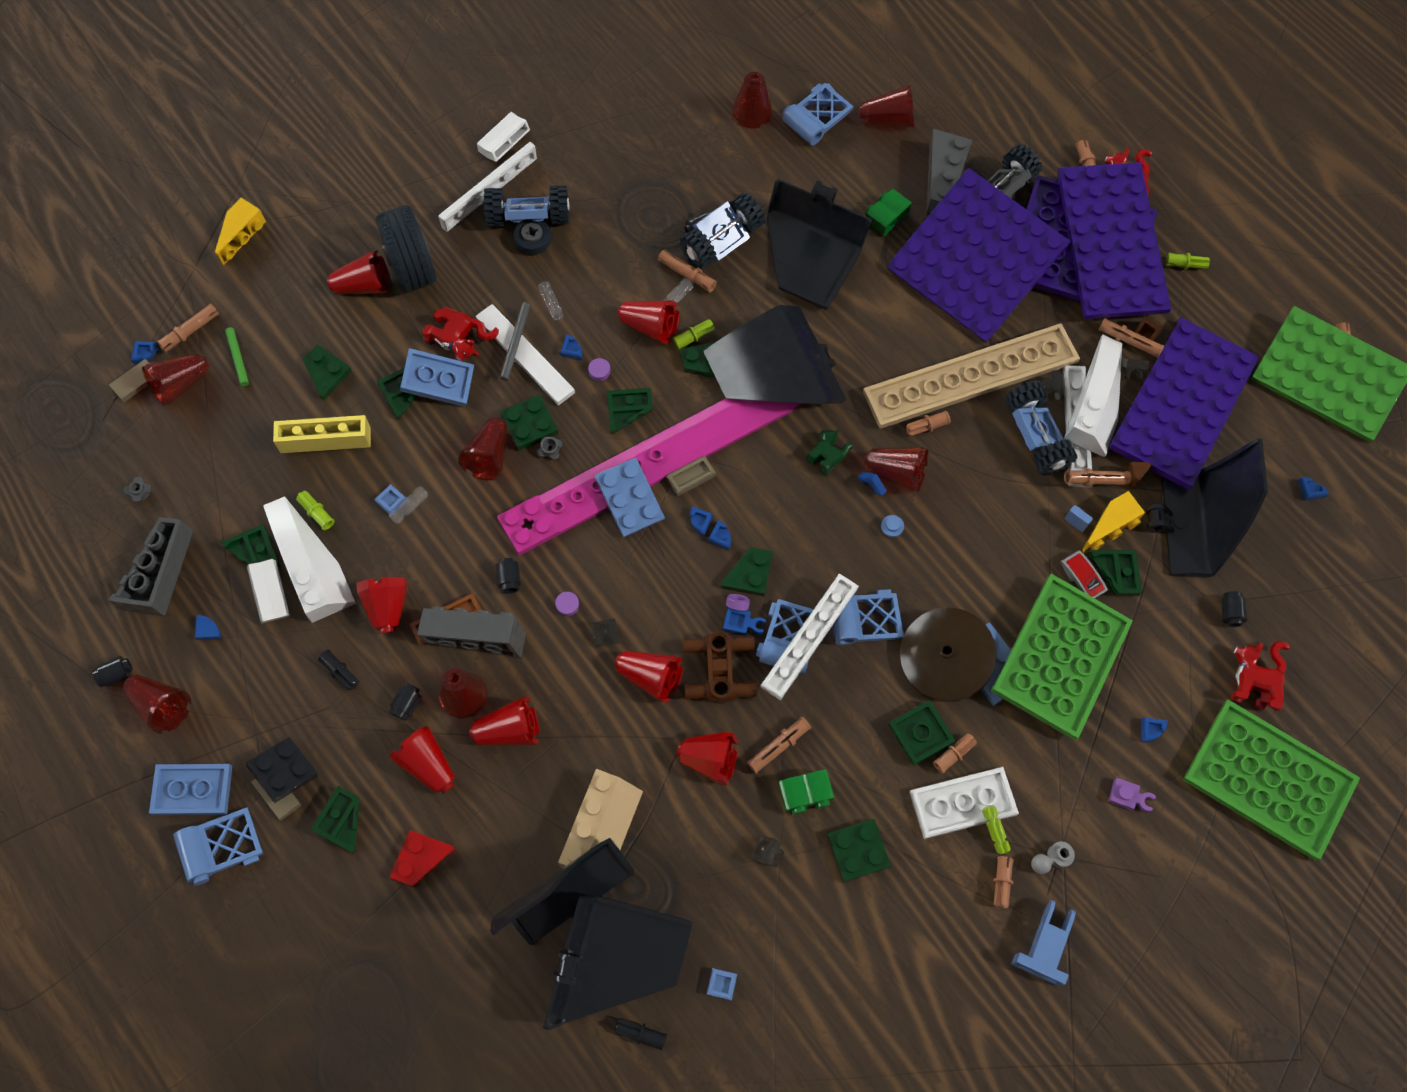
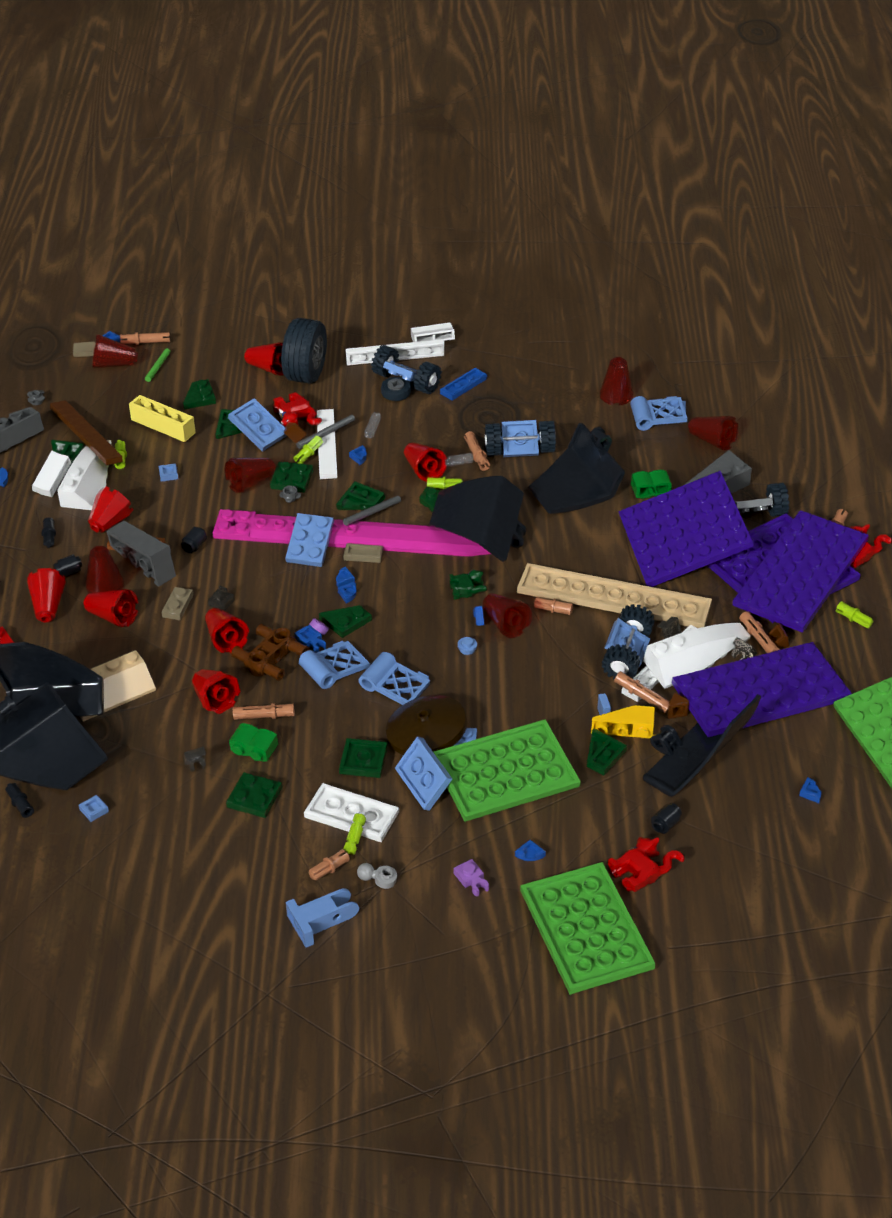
camera: 40 degrees right, 25 degrees down
yellow slope [215,198,266,265] -> none
clear axle [389,486,428,524] -> none
medium lavender tile [555,592,579,616] -> none
medium lavender tile [588,358,611,381] -> none
white tile [761,574,859,701] -> none
nougat axle [933,734,977,774] -> none
slope [1060,550,1108,598] -> none
none -> reddish brown tile [50,400,123,465]
none -> dark tan plate [162,587,193,620]
none -> reddish brown slope [284,422,307,444]
none -> lime axle [294,436,323,464]
none -> dark grey bar [343,496,401,526]
none -> medium blue plate [395,737,452,811]
none -> blue tile [440,368,487,401]

